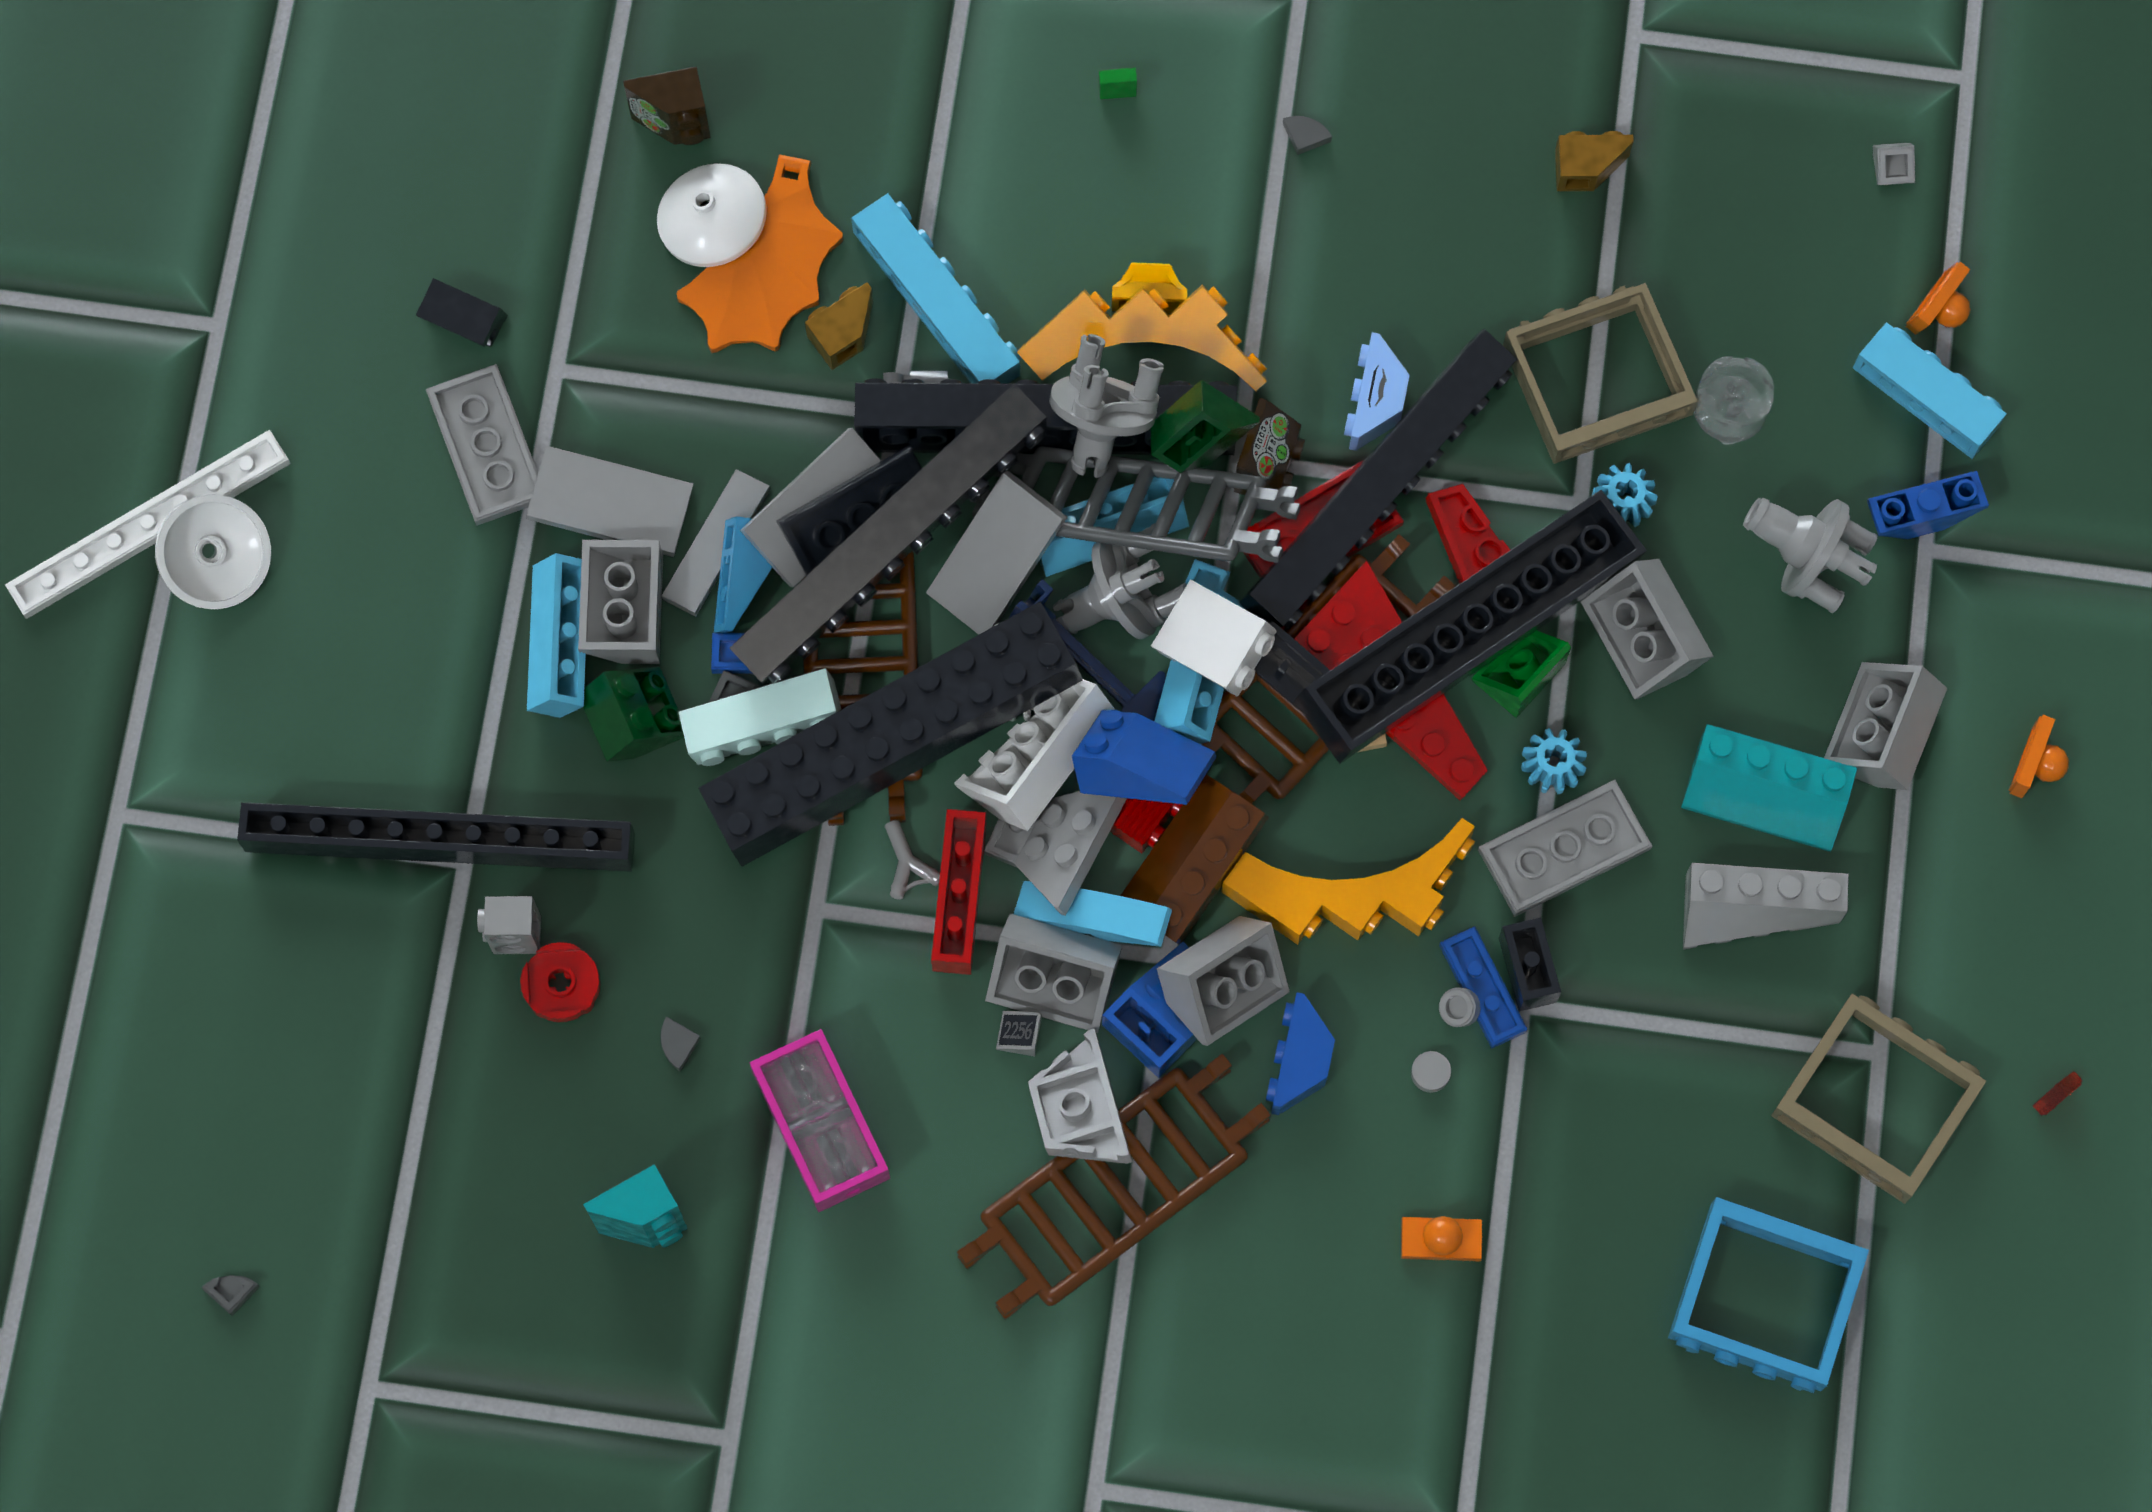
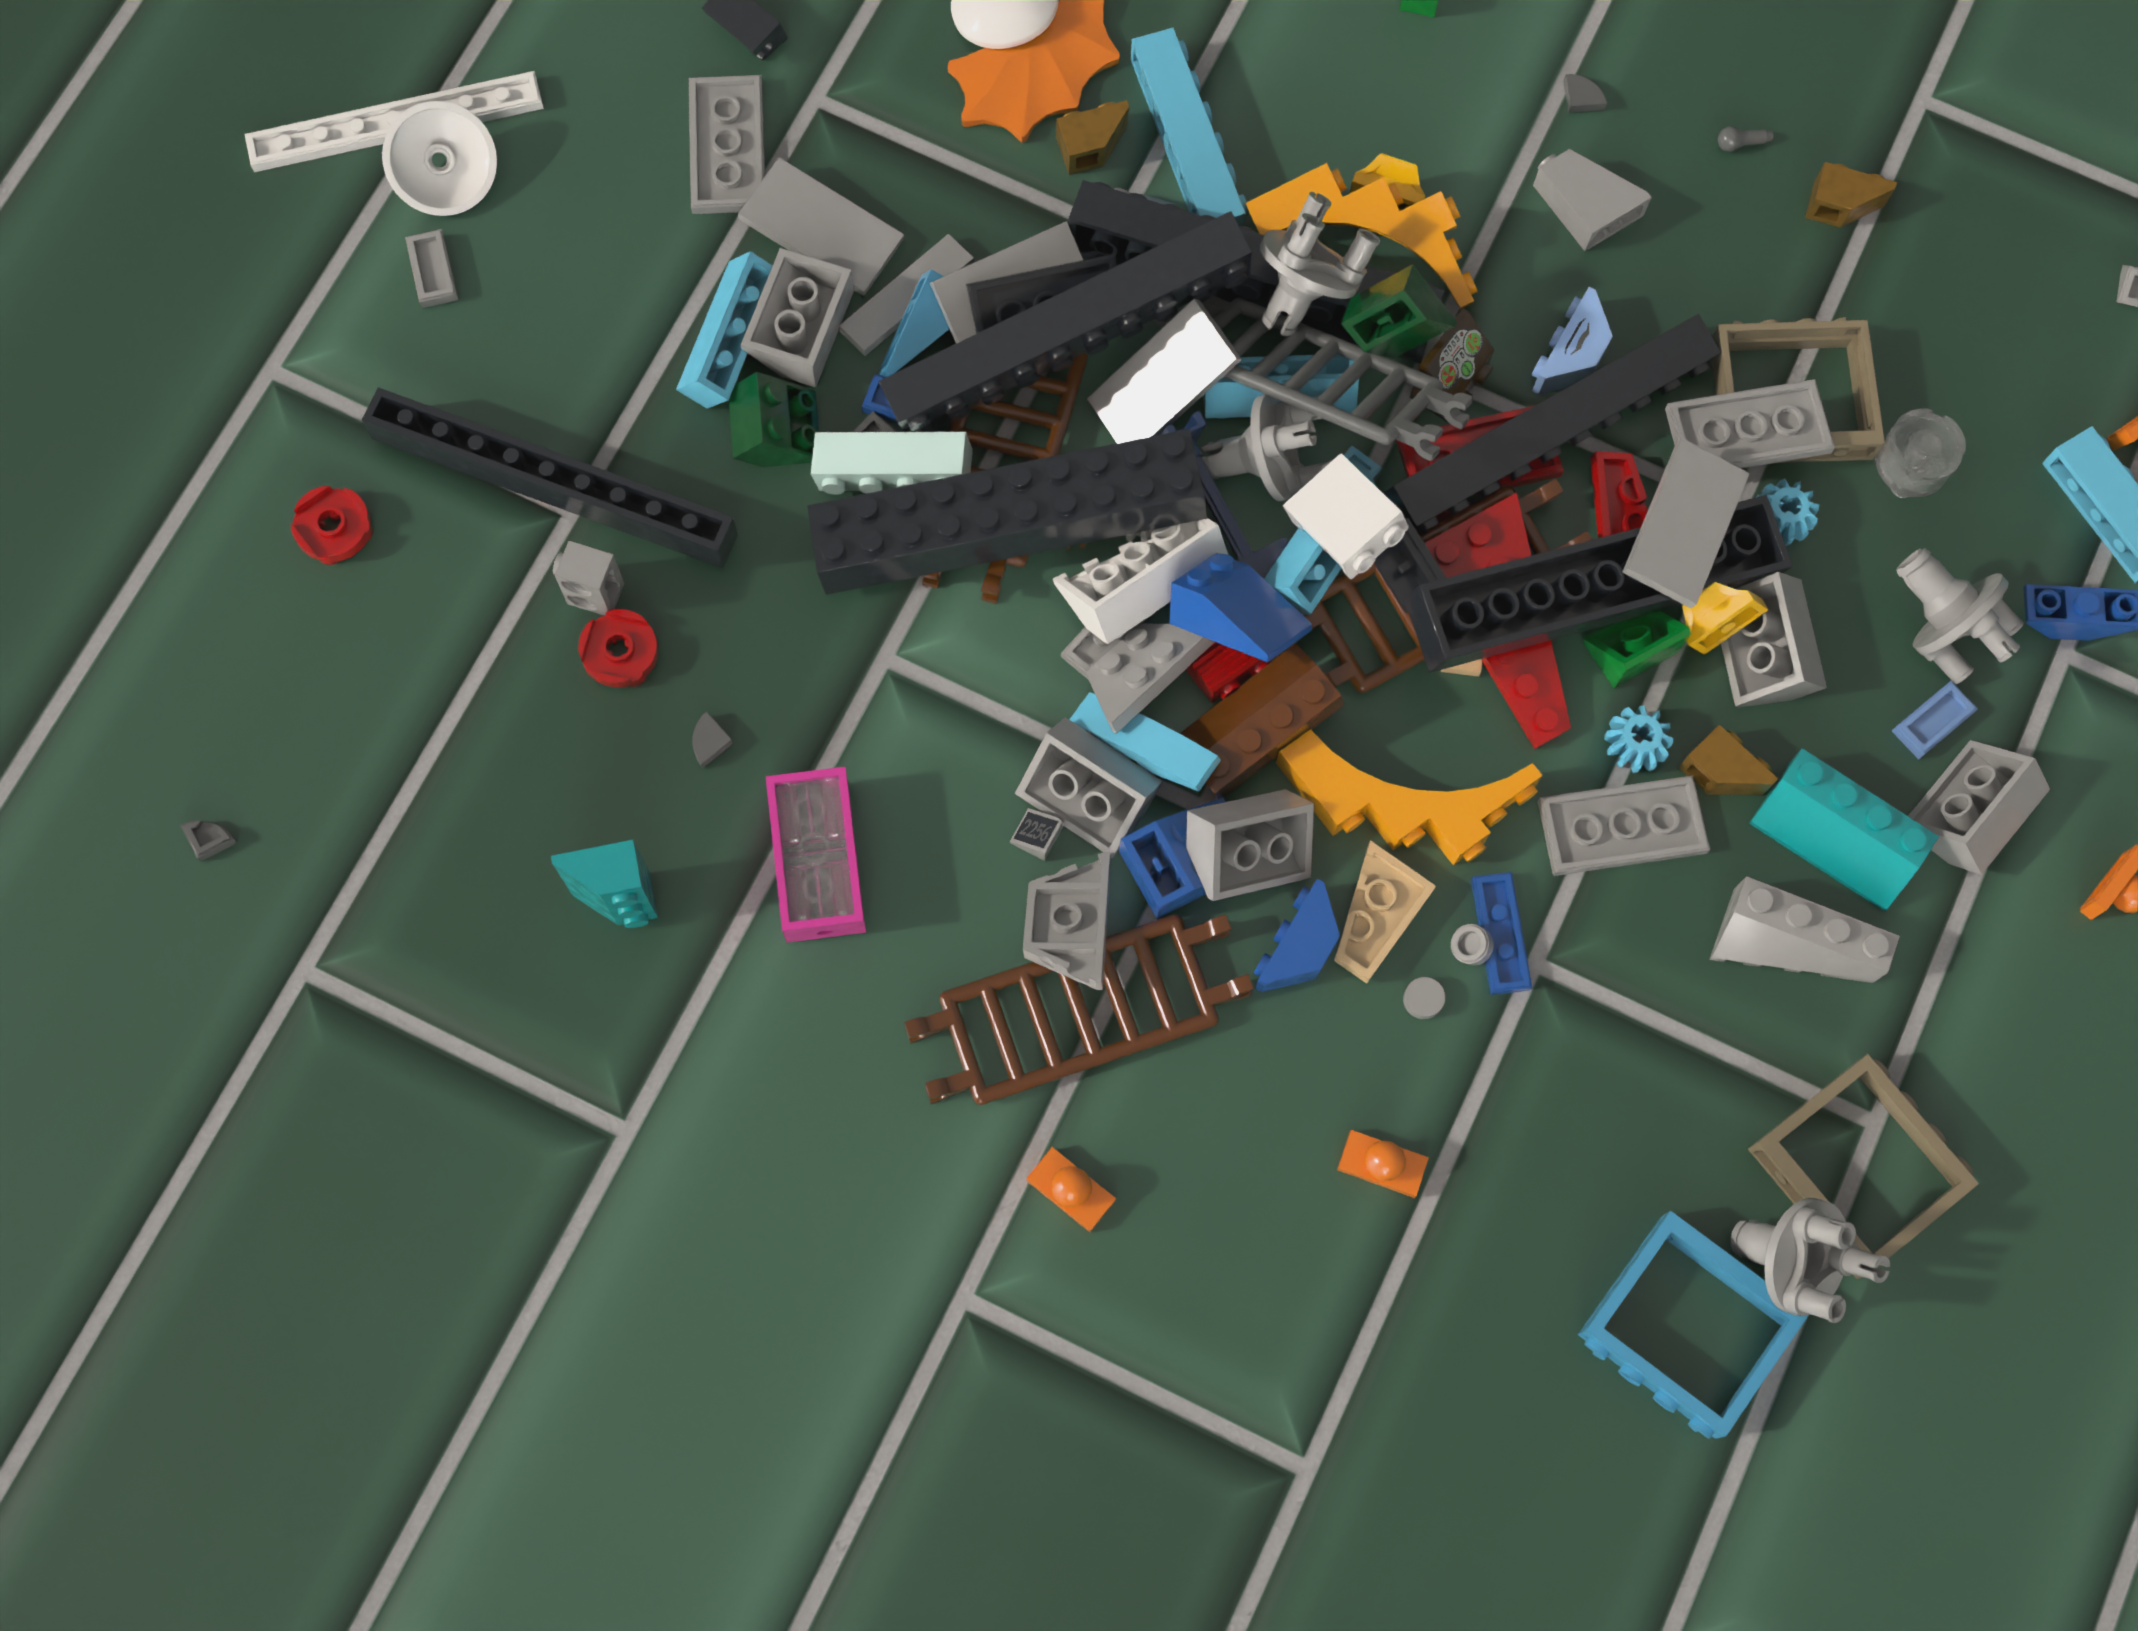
camera: 15 degrees right, 0 degrees up
light grey piece [885,820,940,900] -> none
red brick [931,809,987,975] -> none
black brick [1498,917,1561,1012] -> none
clear red tile [2033,1071,2083,1116] -> none
none -> red plate [291,486,373,565]
none -> light grey tile [405,229,459,308]
none -> orange tile [1026,1147,1116,1232]
none -> tan wing [1334,840,1436,984]
none -> light grey slope [1533,149,1652,251]
none -> light grey tile [1622,438,1750,608]
none -> light grey tile [1665,379,1835,468]
none -> pearl gold slope [1678,725,1778,796]
none -> yellow slope [1682,582,1768,655]
none -> dark grey piece [1717,126,1773,152]
none -> light grey piece [1731,1198,1890,1323]
none -> medium blue tile [1892,681,1978,760]

